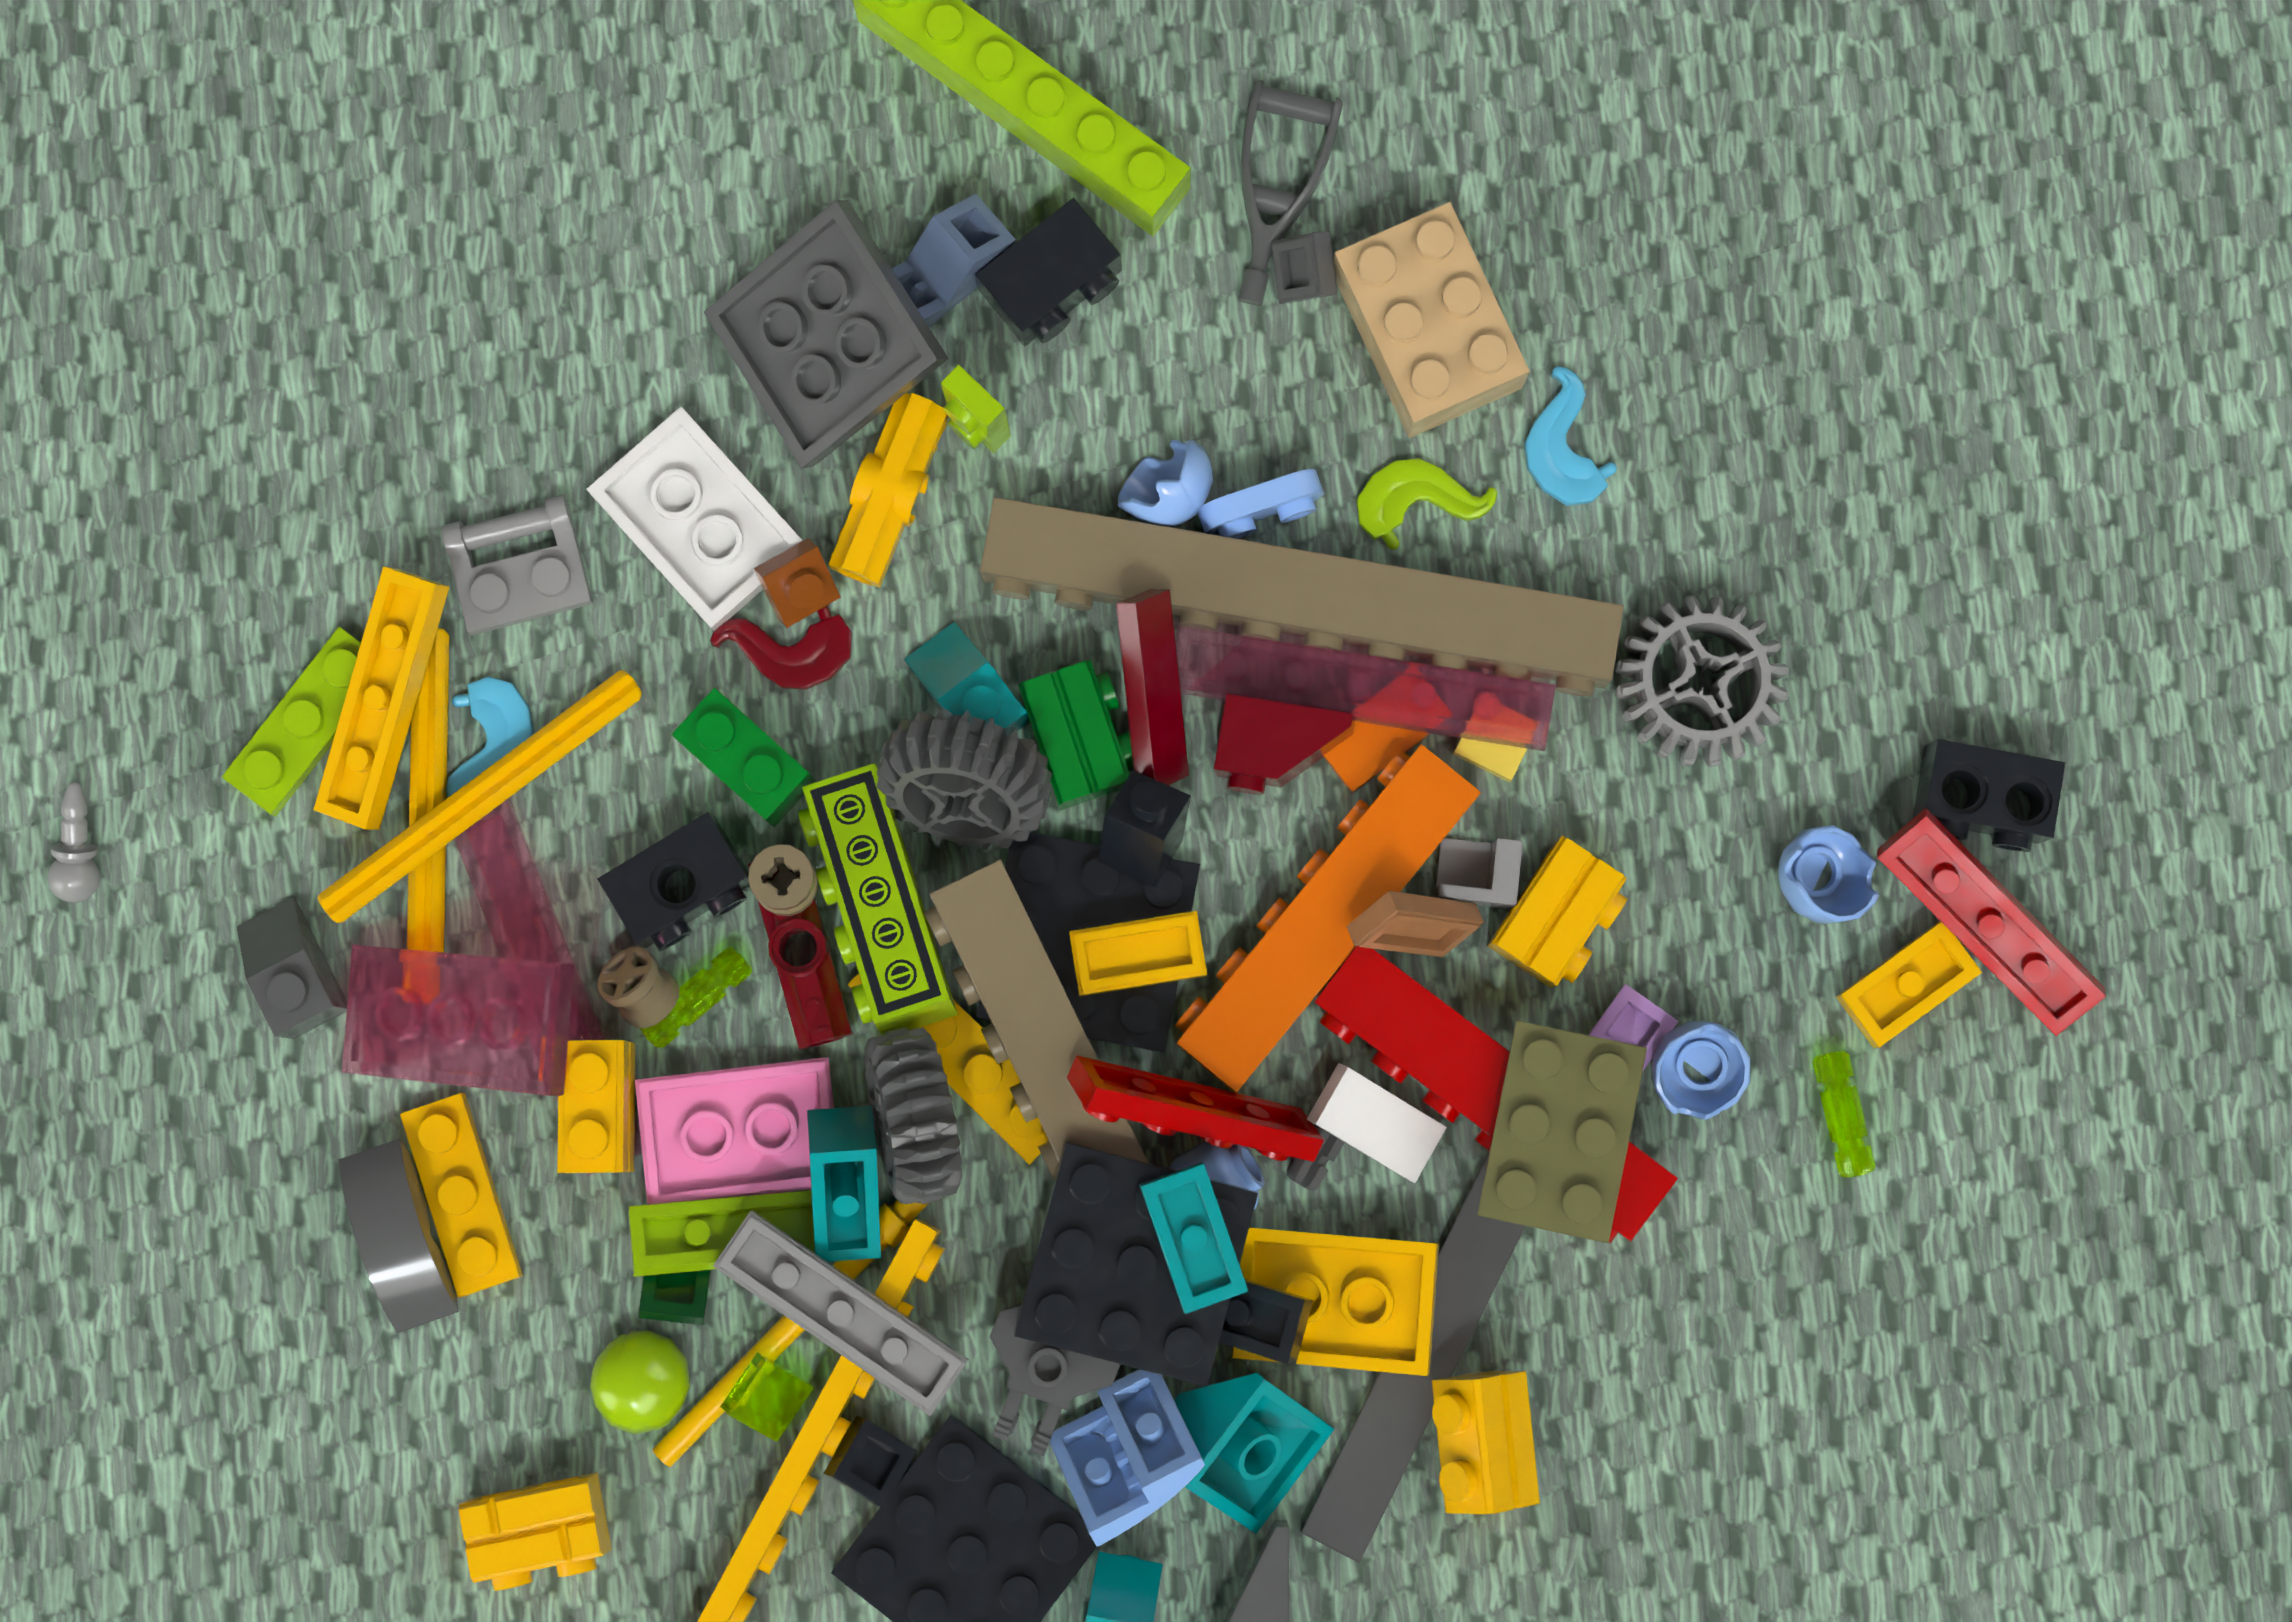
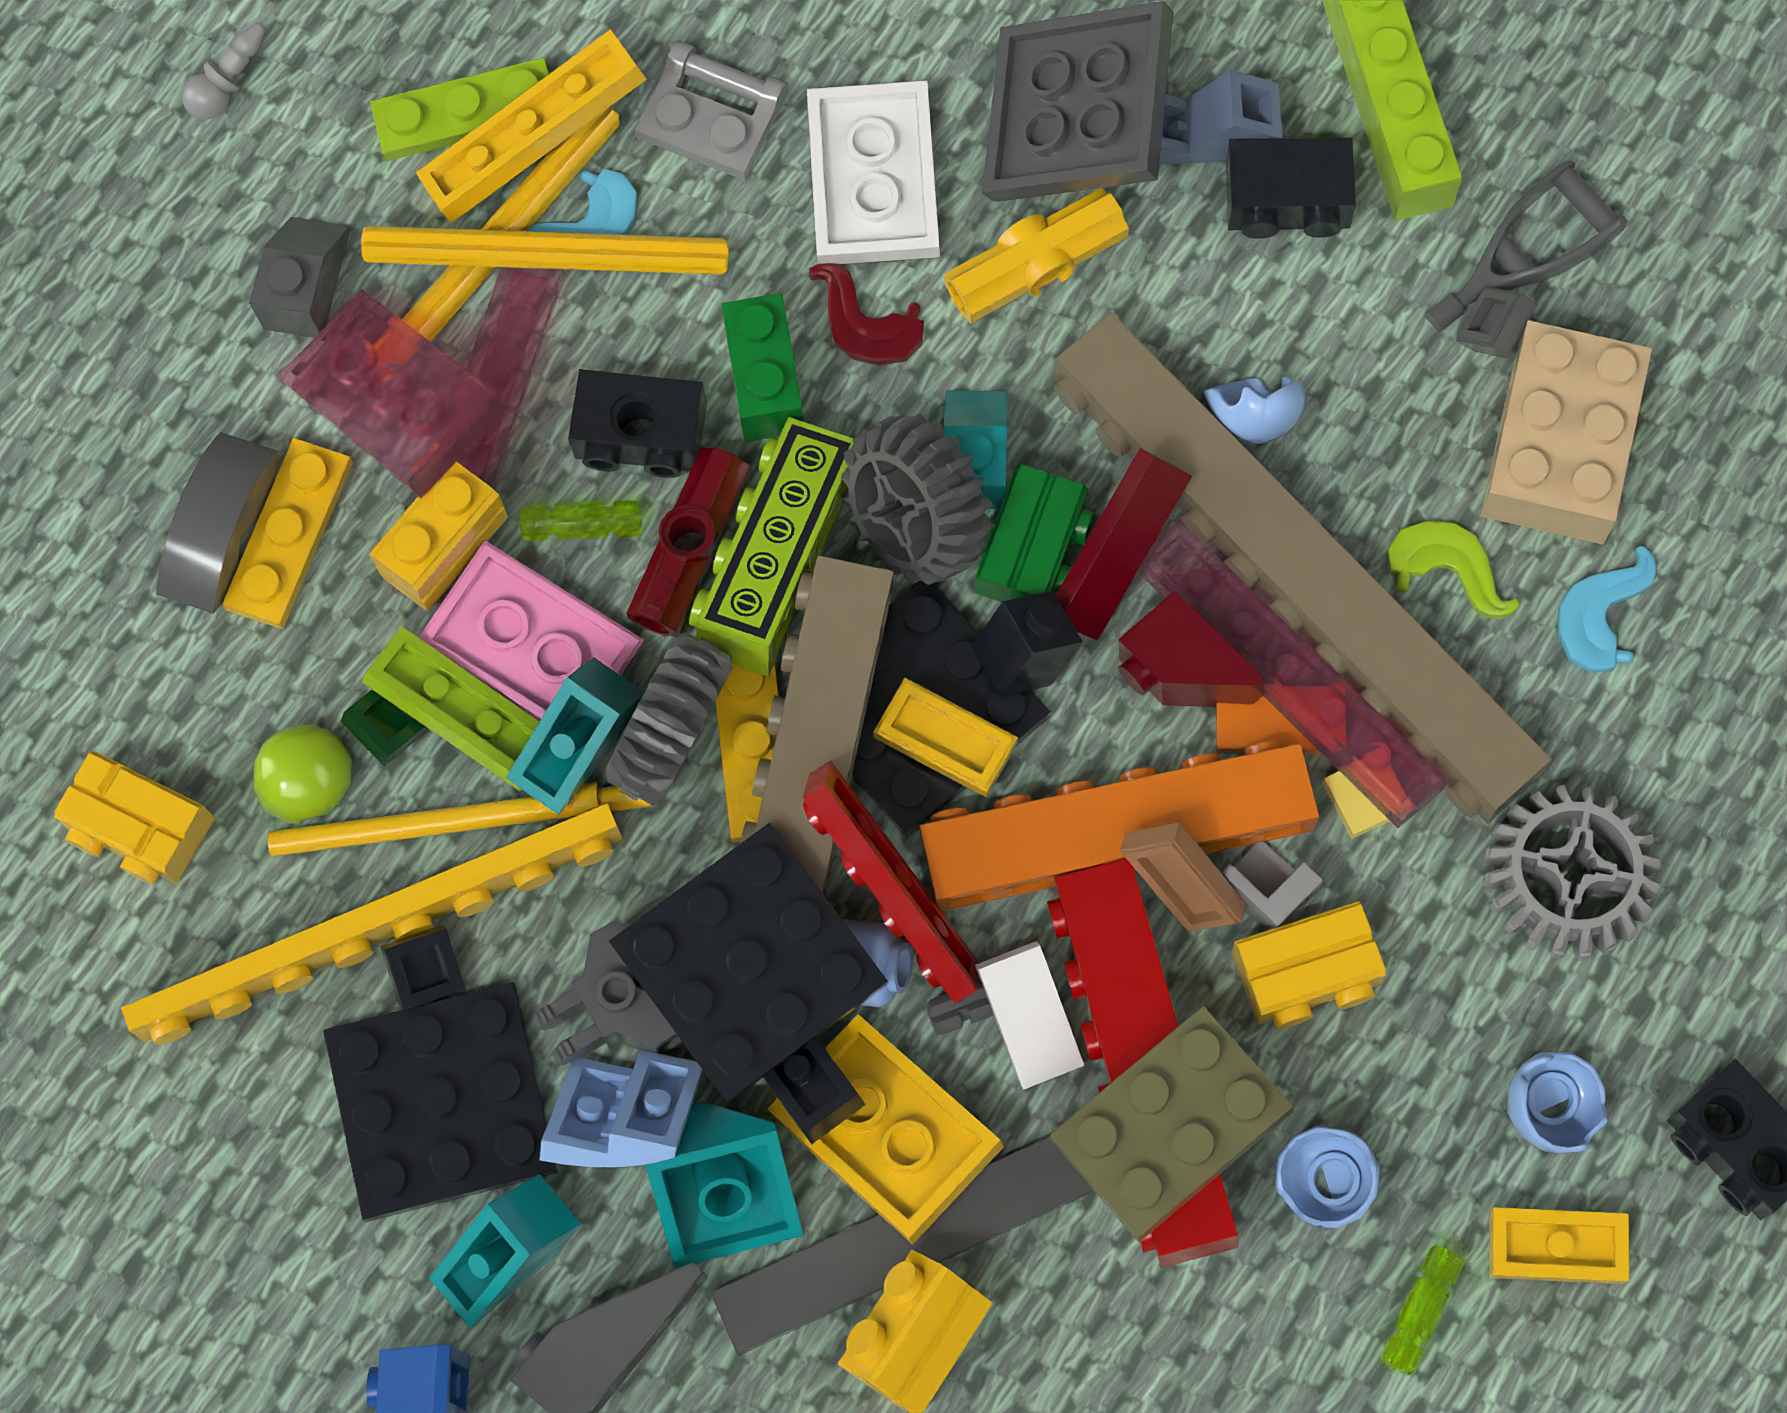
camera: 40 degrees right, 10 degrees down
dark tan wheel [597,947,680,1028] -> none
light grey tile [713,1211,969,1416] -> none
clear neon green tile [720,1352,814,1442] -> none
dark tan wheel [748,844,818,916] -> none
dark orange plate [754,538,841,628] -> none
lime plate [941,364,1011,454] -> none
teal plate [1139,1162,1248,1314] -> none
light blue plate [1197,469,1324,539] -> none
lavender plate [1589,984,1679,1071] -> none
plate [1877,808,2106,1036] -> none

